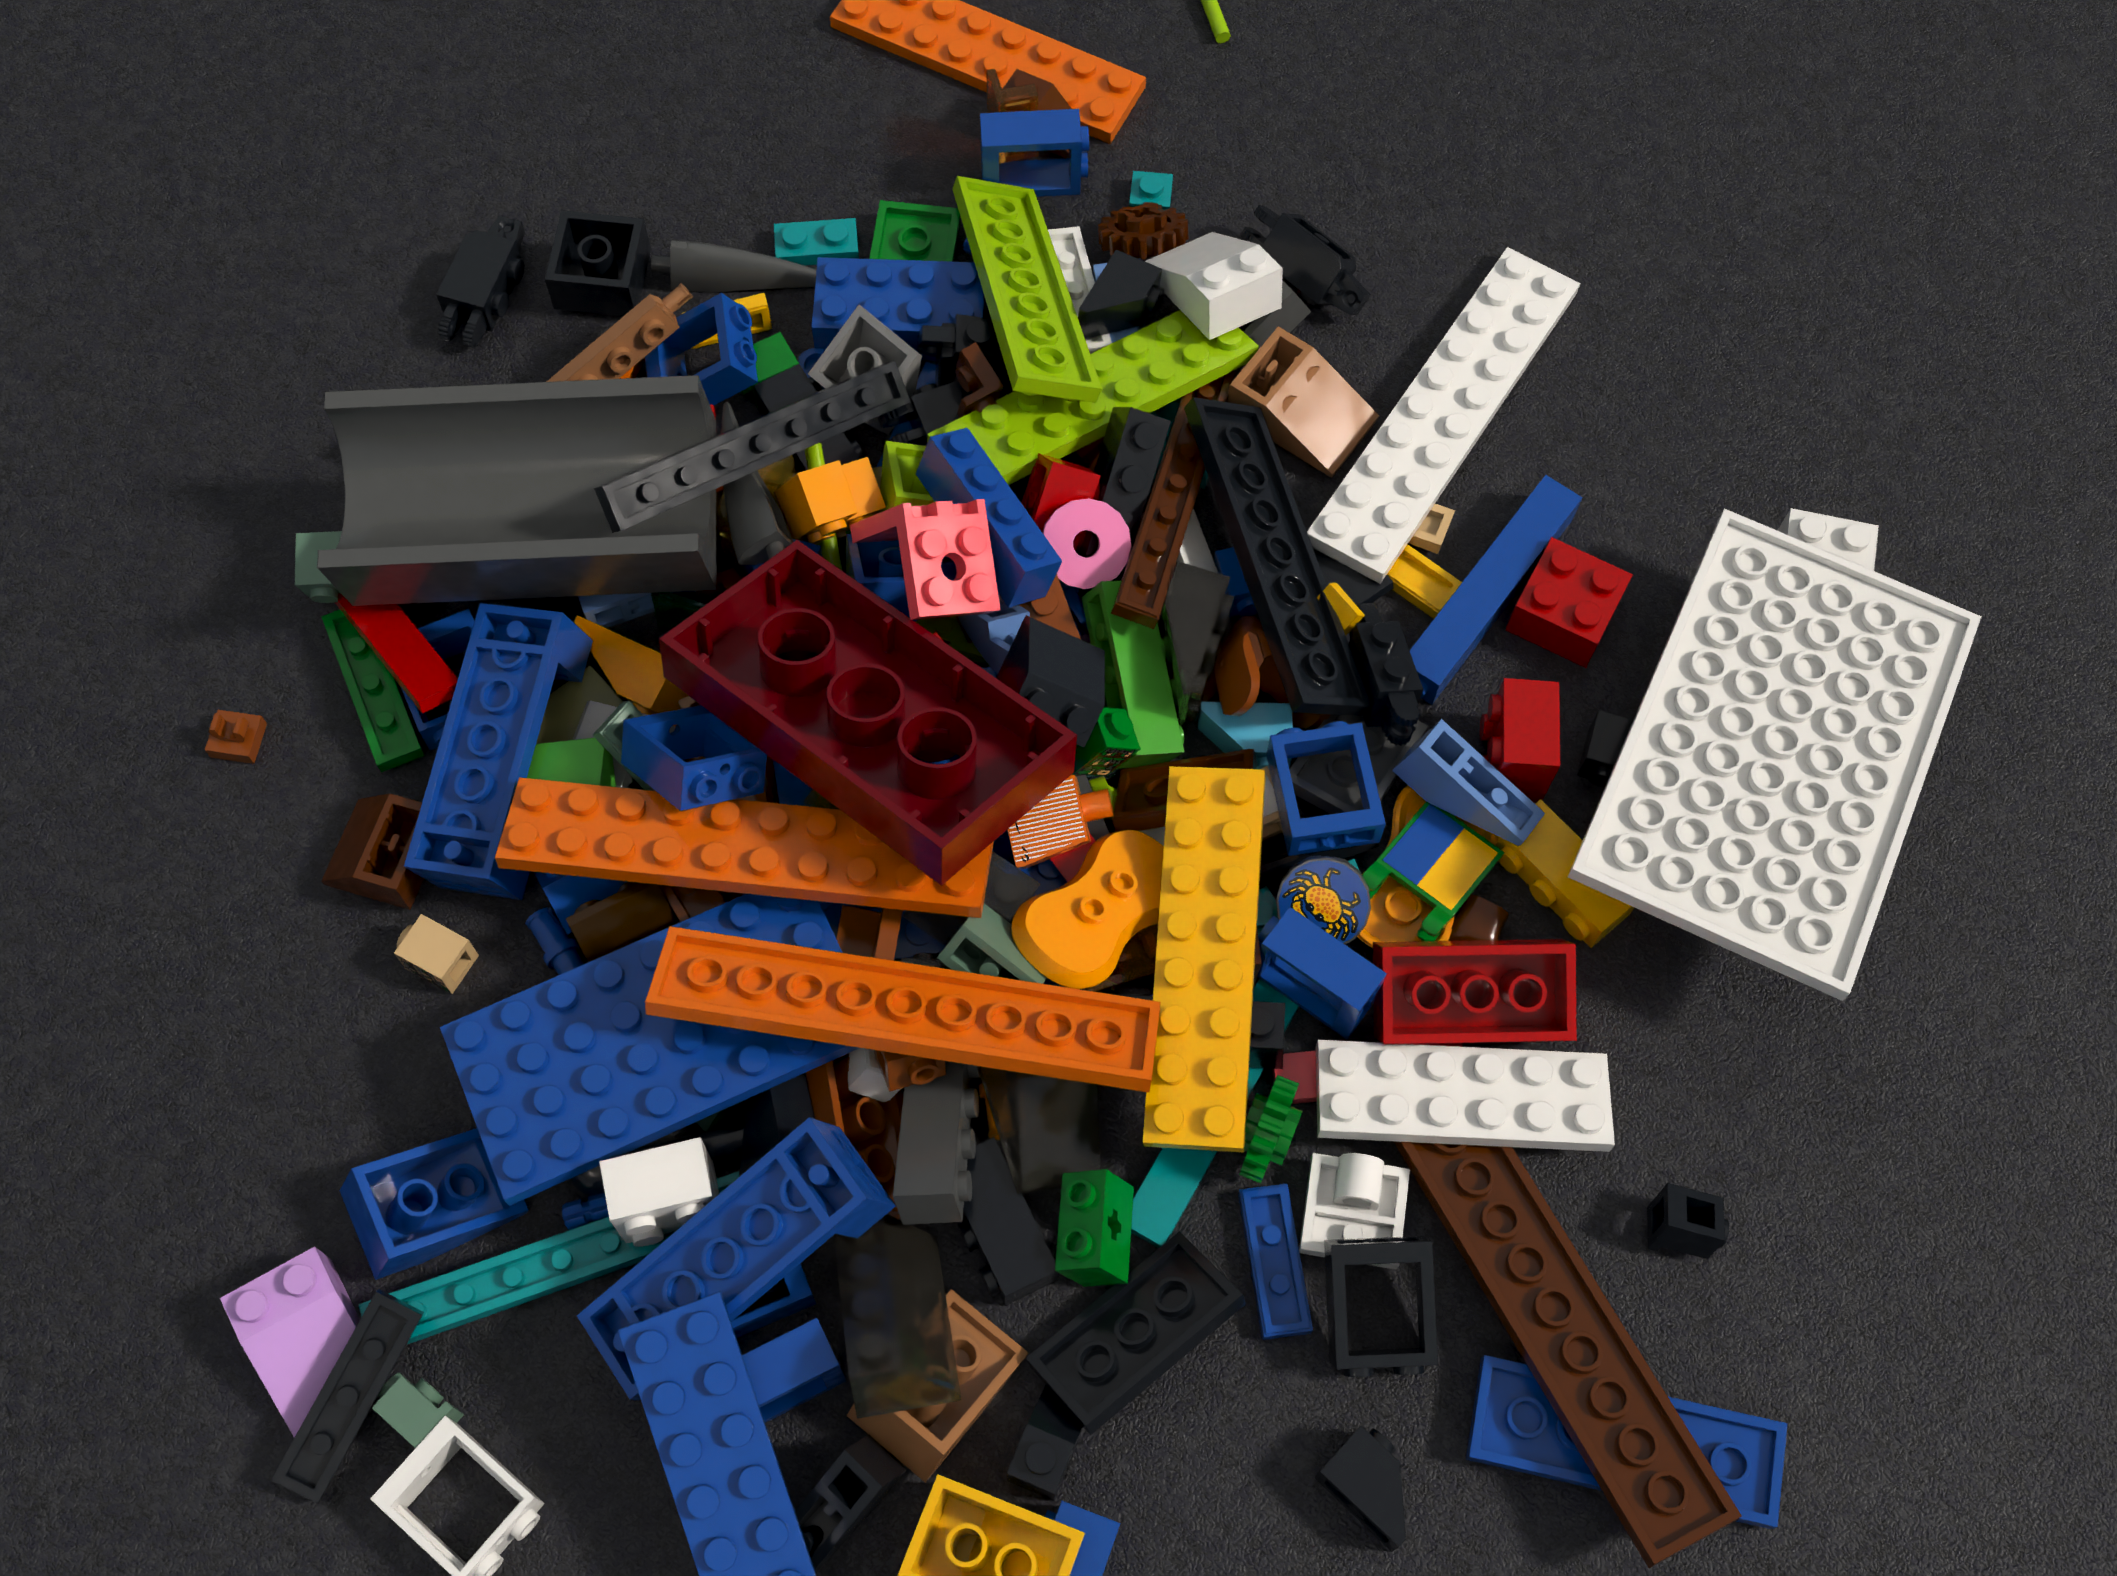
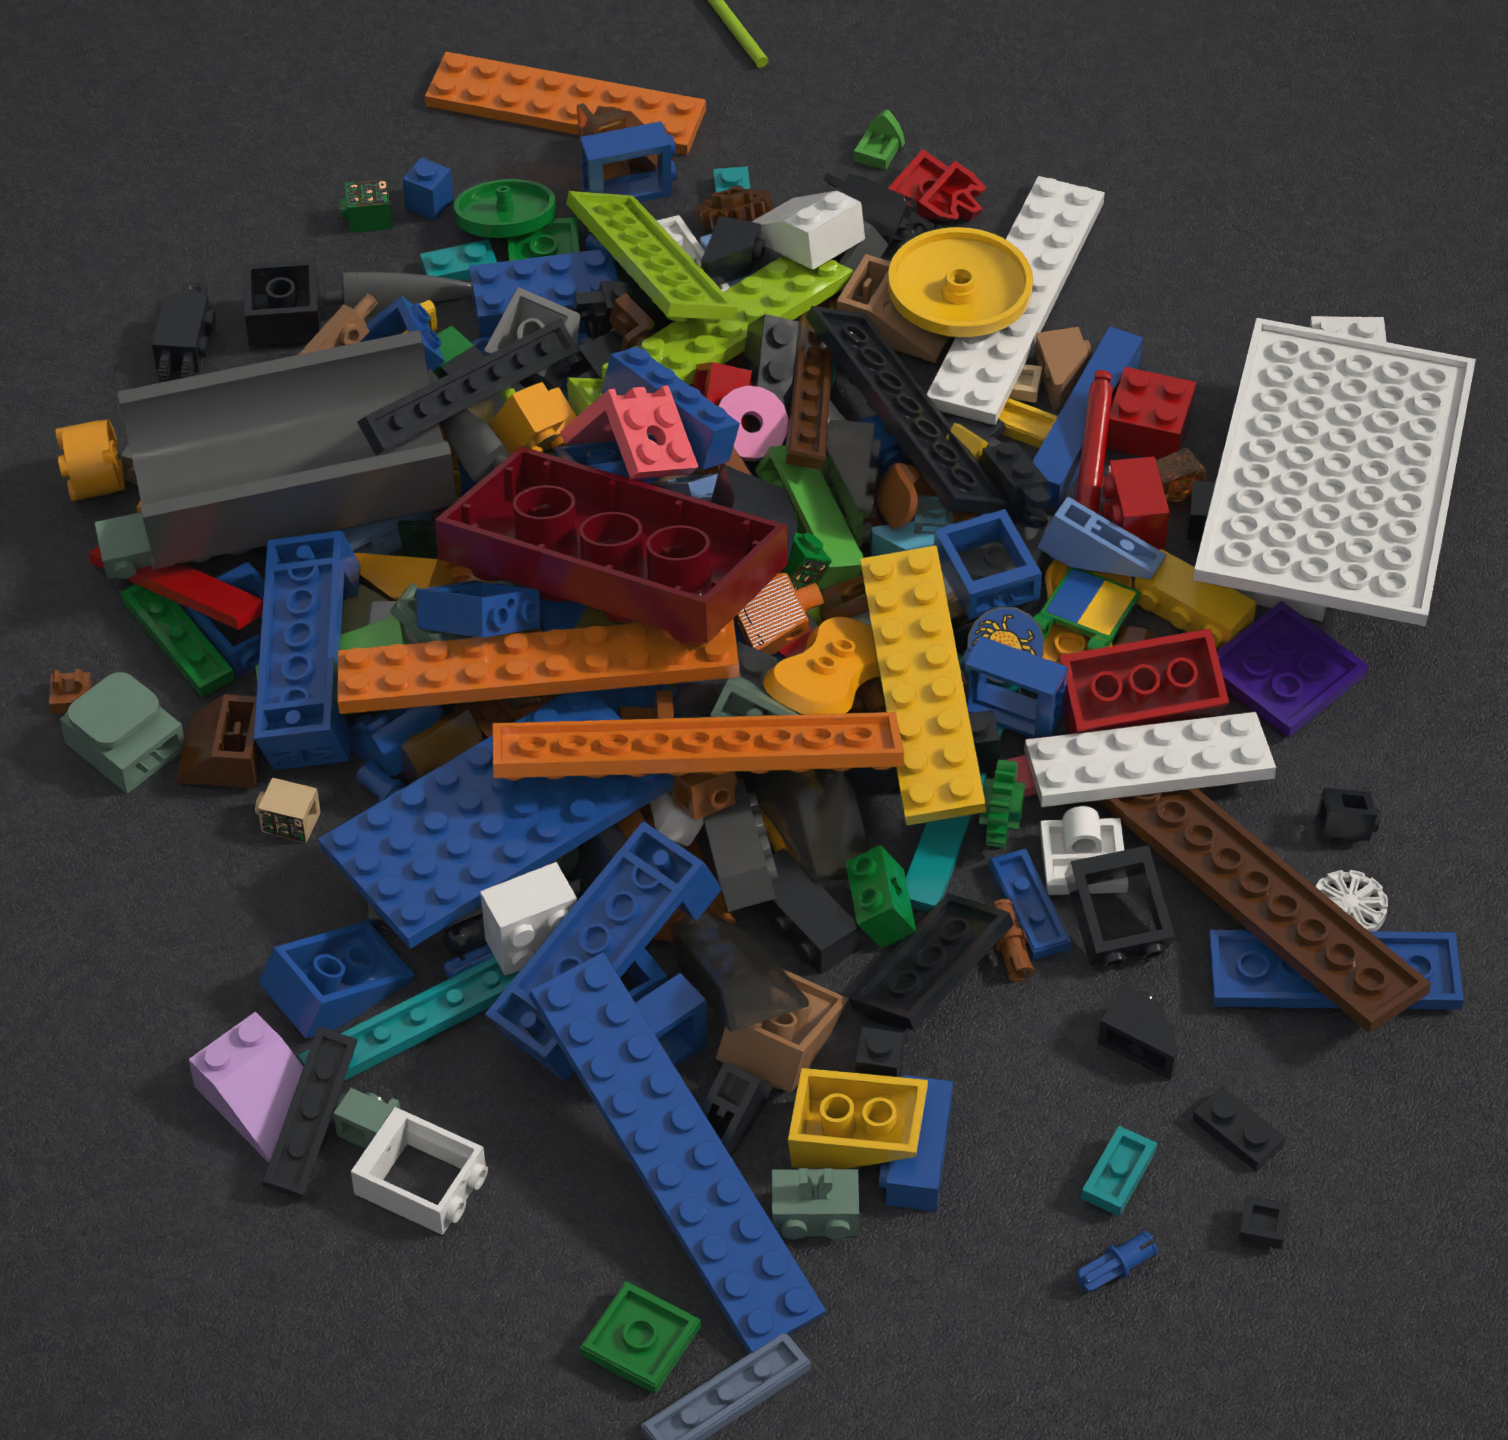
camera: 10 degrees left, 15 degrees down
none -> light orange brick [56,419,125,502]
none -> sand green brick [60,672,185,794]
none -> green brick [340,179,392,233]
none -> blue brick [402,157,453,221]
none -> green piece [453,179,556,238]
none -> bright green tile [854,110,905,171]
none -> red plate [888,149,987,221]
none -> yellow dish [888,227,1033,337]
none -> clear light blue plate [914,495,954,534]
none -> dark orange pin [988,899,1034,982]
none -> medium nougat slope [1034,327,1092,410]
none -> red piece [1076,370,1113,516]
none -> clear orange brick [1156,447,1207,505]
none -> dark purple plate [1217,601,1368,738]
none -> white wheel [1315,870,1388,931]

